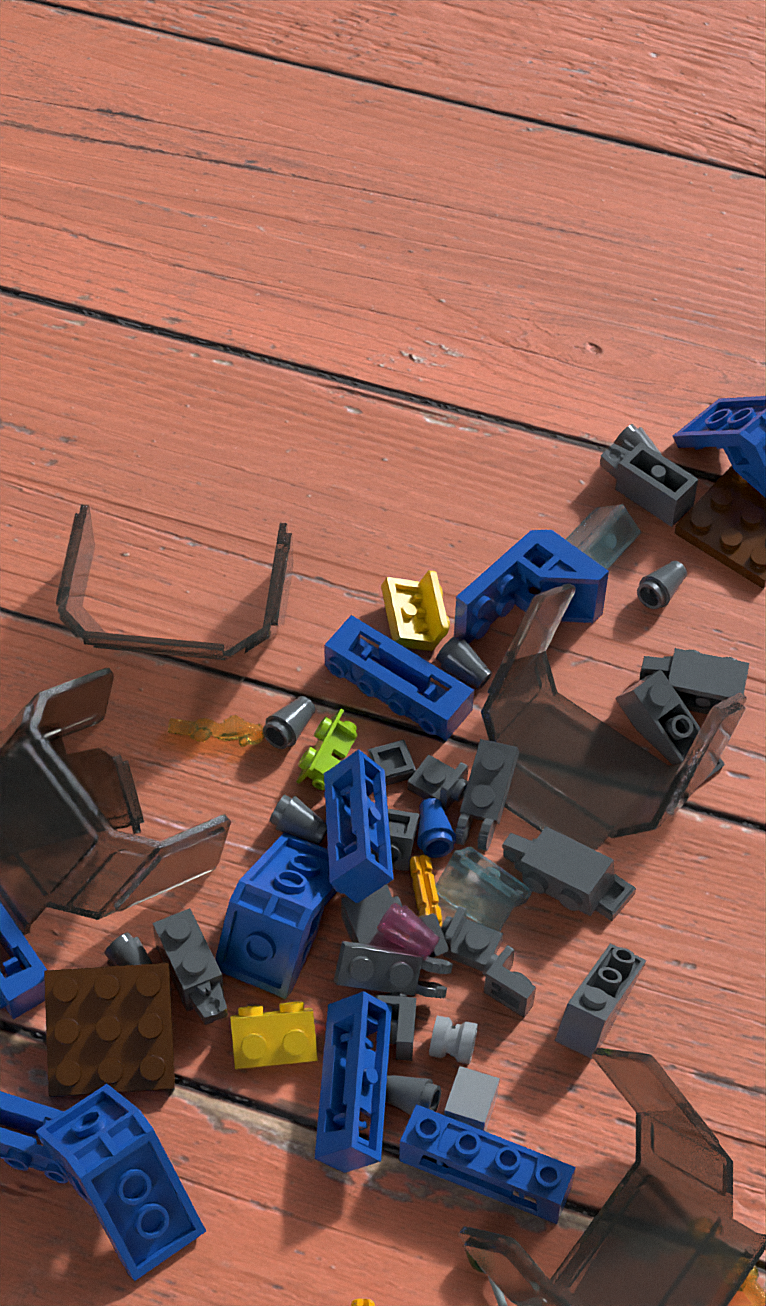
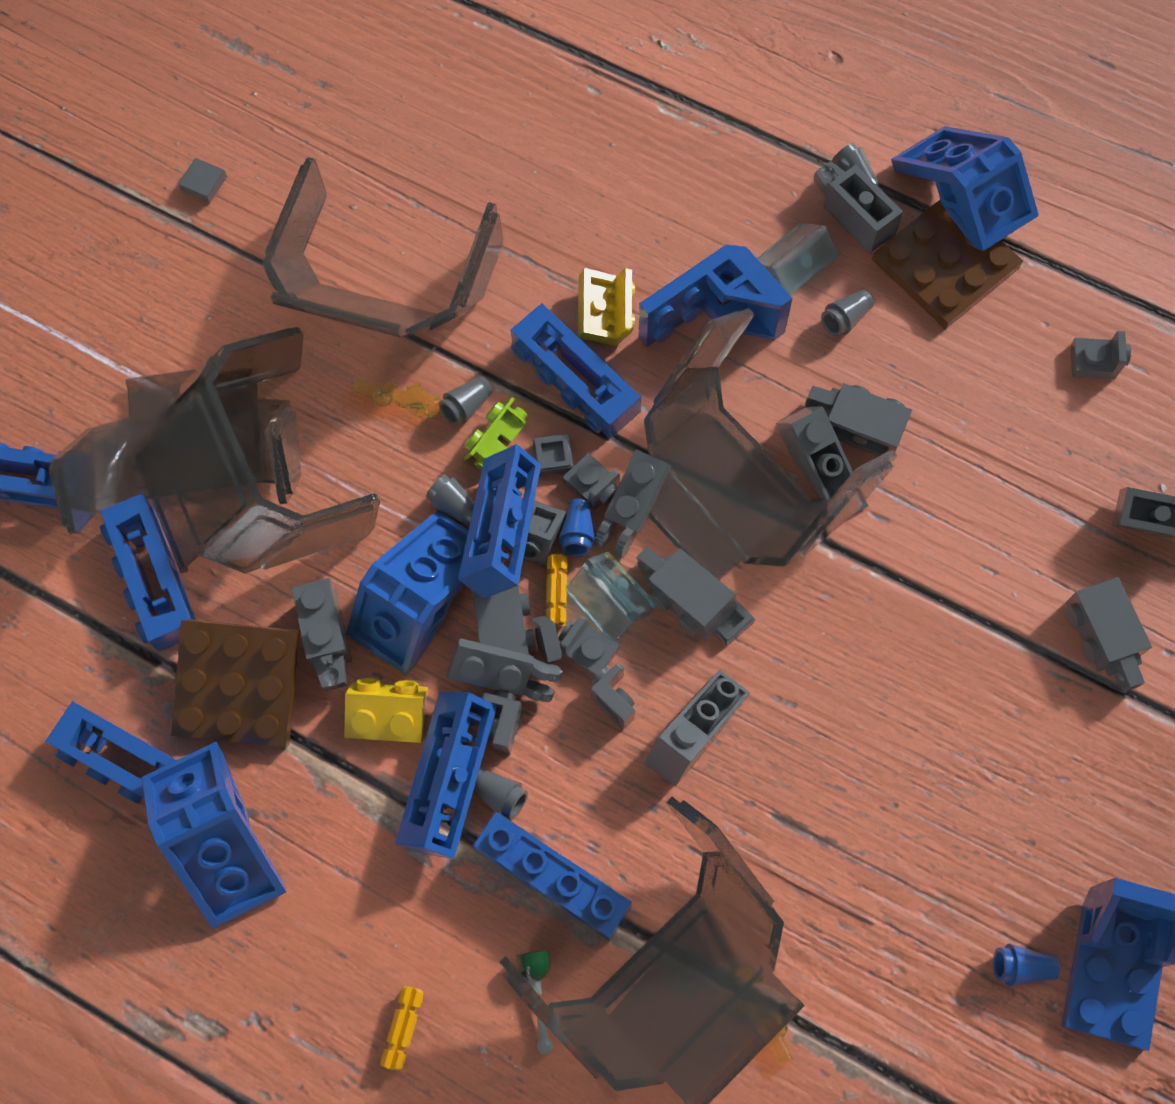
camera: 15 degrees right, 15 degrees up
dark grey cone [104,932,153,966] -> none
clear pink cone [377,903,440,958] -> none
light grey wheel [429,1015,478,1064] -> none
dark grey cone [436,636,493,690] -> none
light grey brick [444,1066,500,1131] -> none

